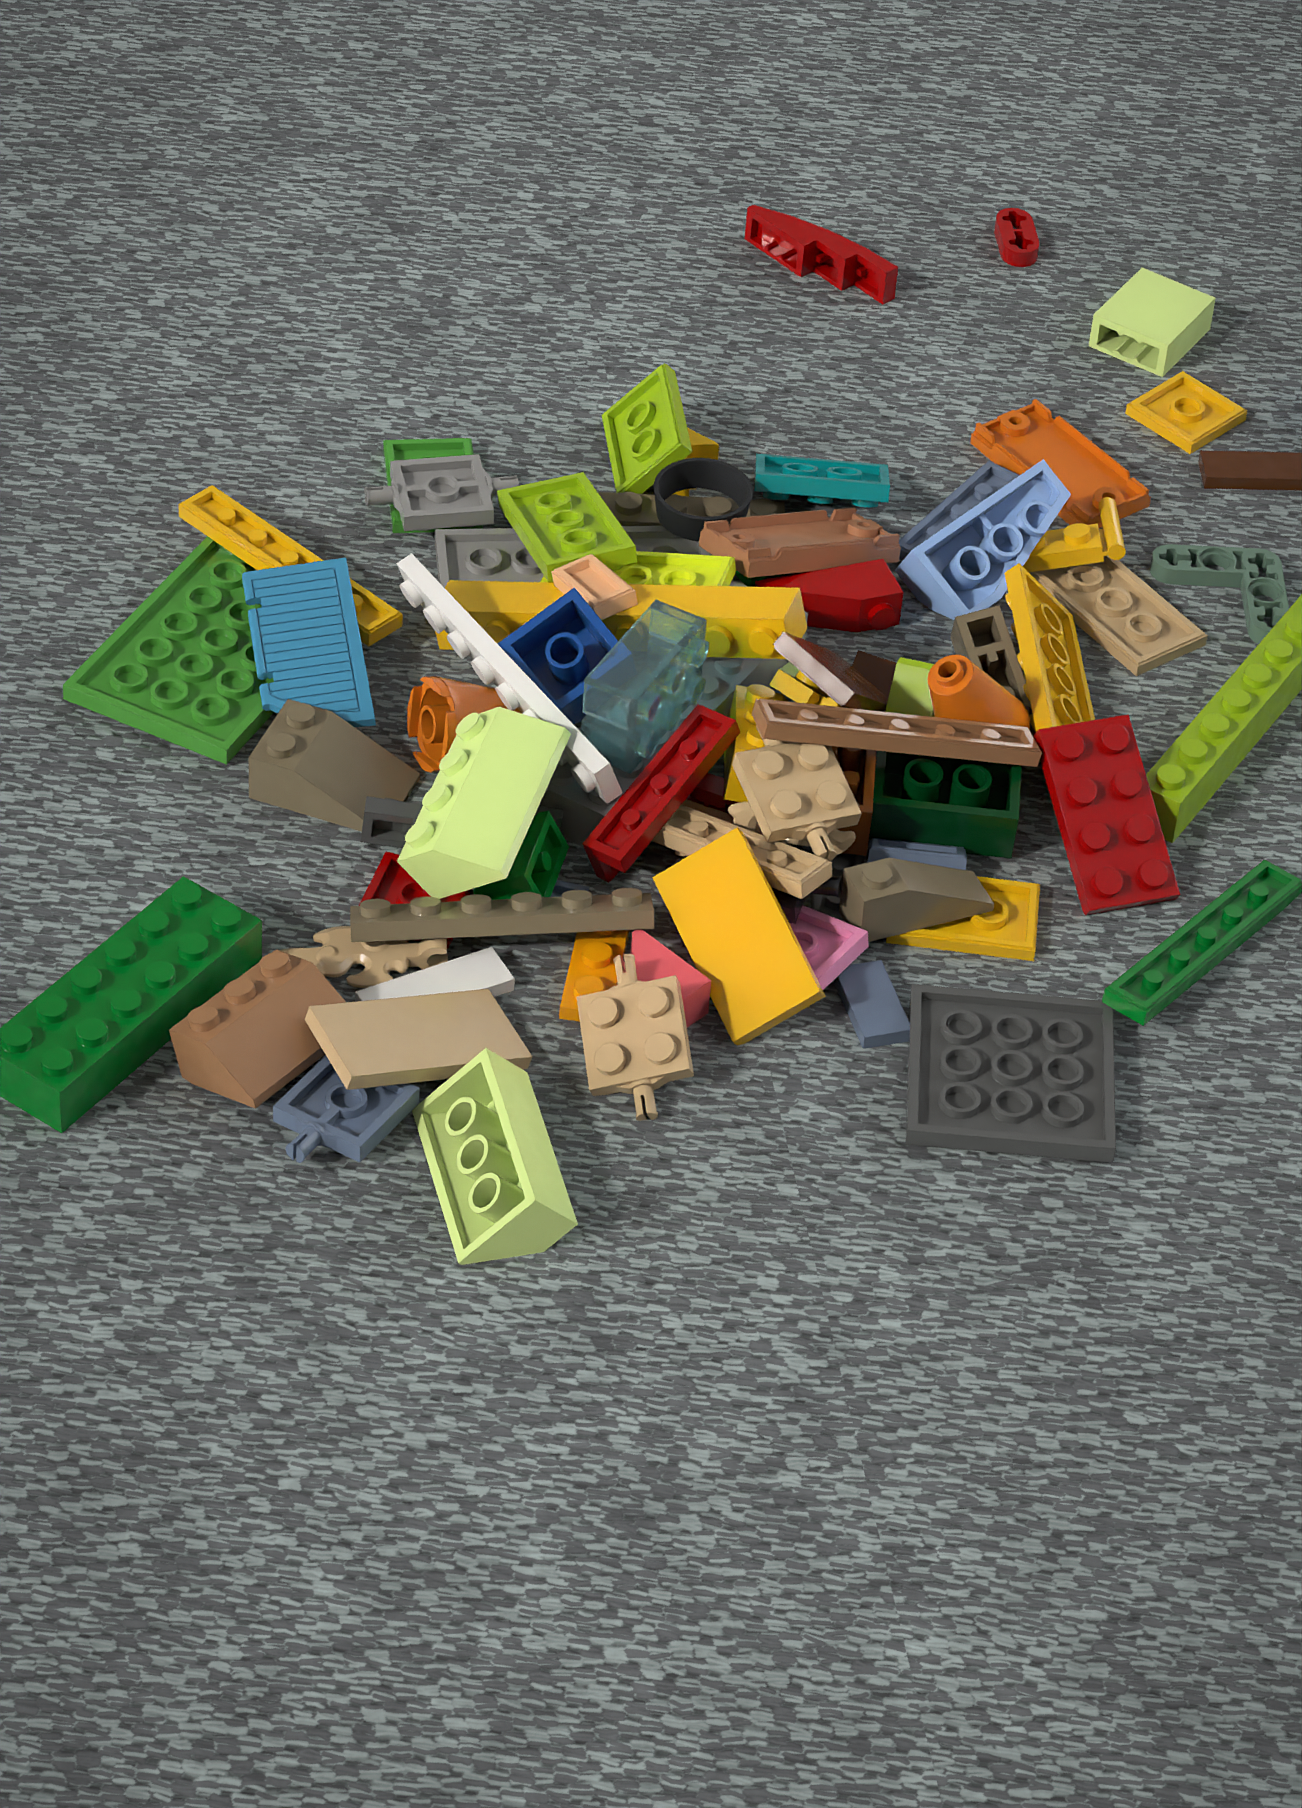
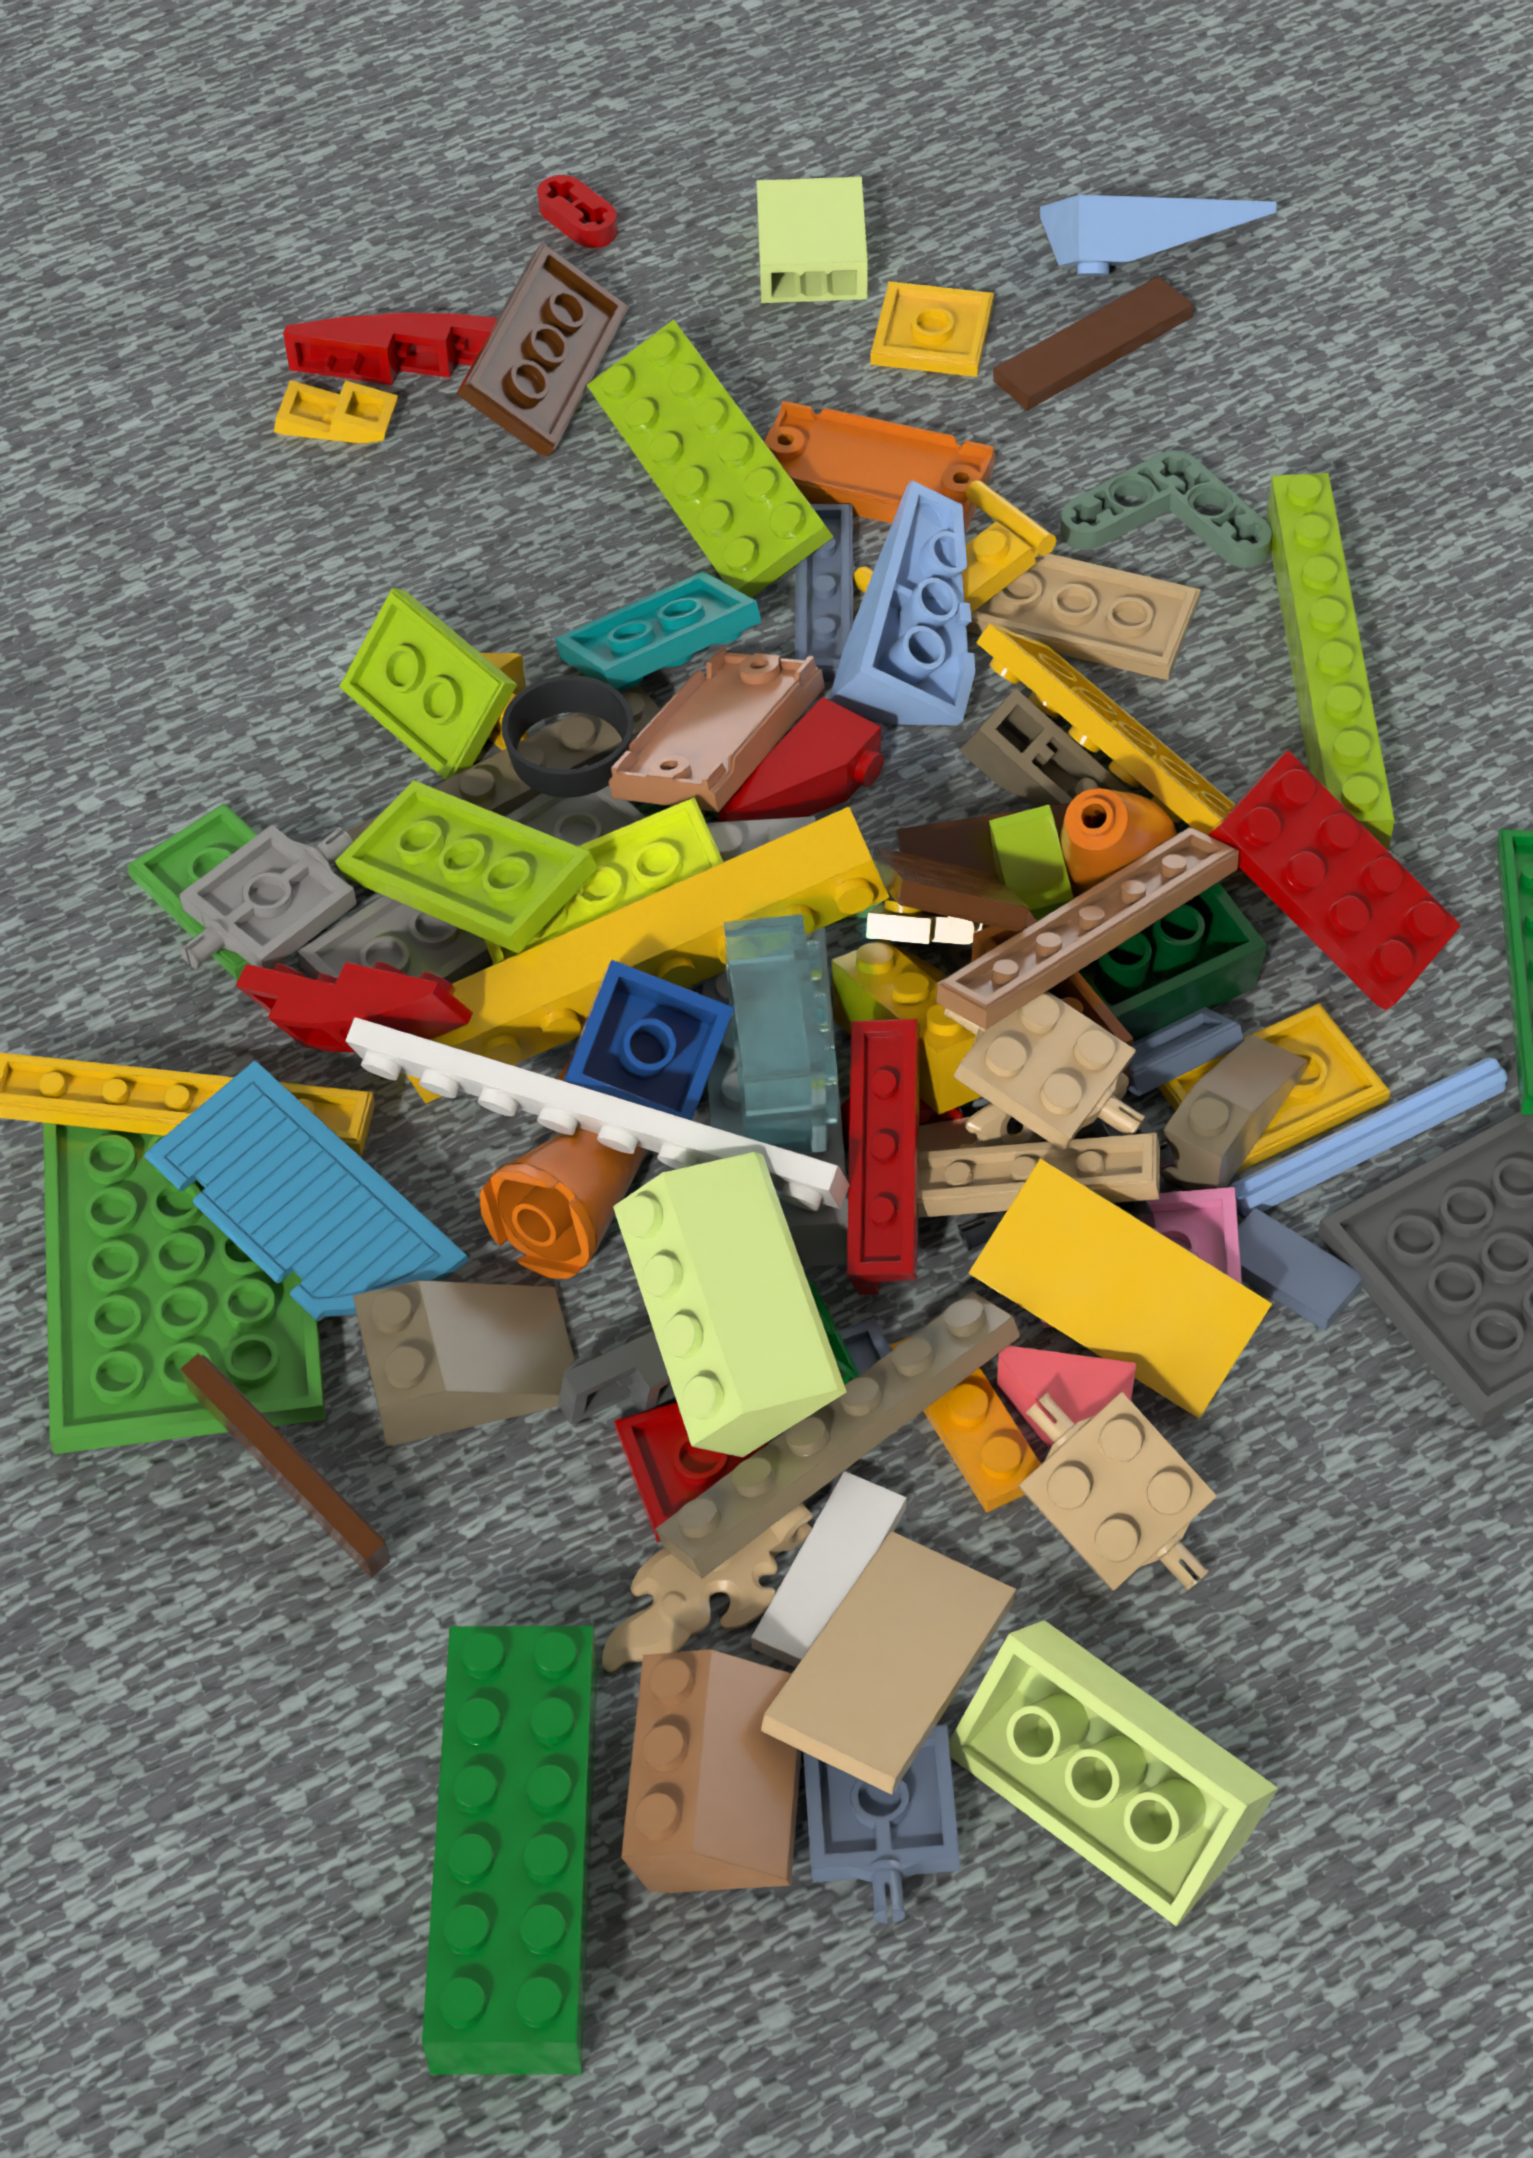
camera: 30 degrees left, 10 degrees up
light nougat tile [551,554,638,620] -> none
none -> reddish brown tile [180,1353,390,1578]
none -> red slope [235,961,473,1053]
none -> yellow slope [274,380,398,443]
none -> tile [456,242,629,456]
none -> lime plate [587,319,833,598]
none -> light blue axle [1230,1057,1508,1218]

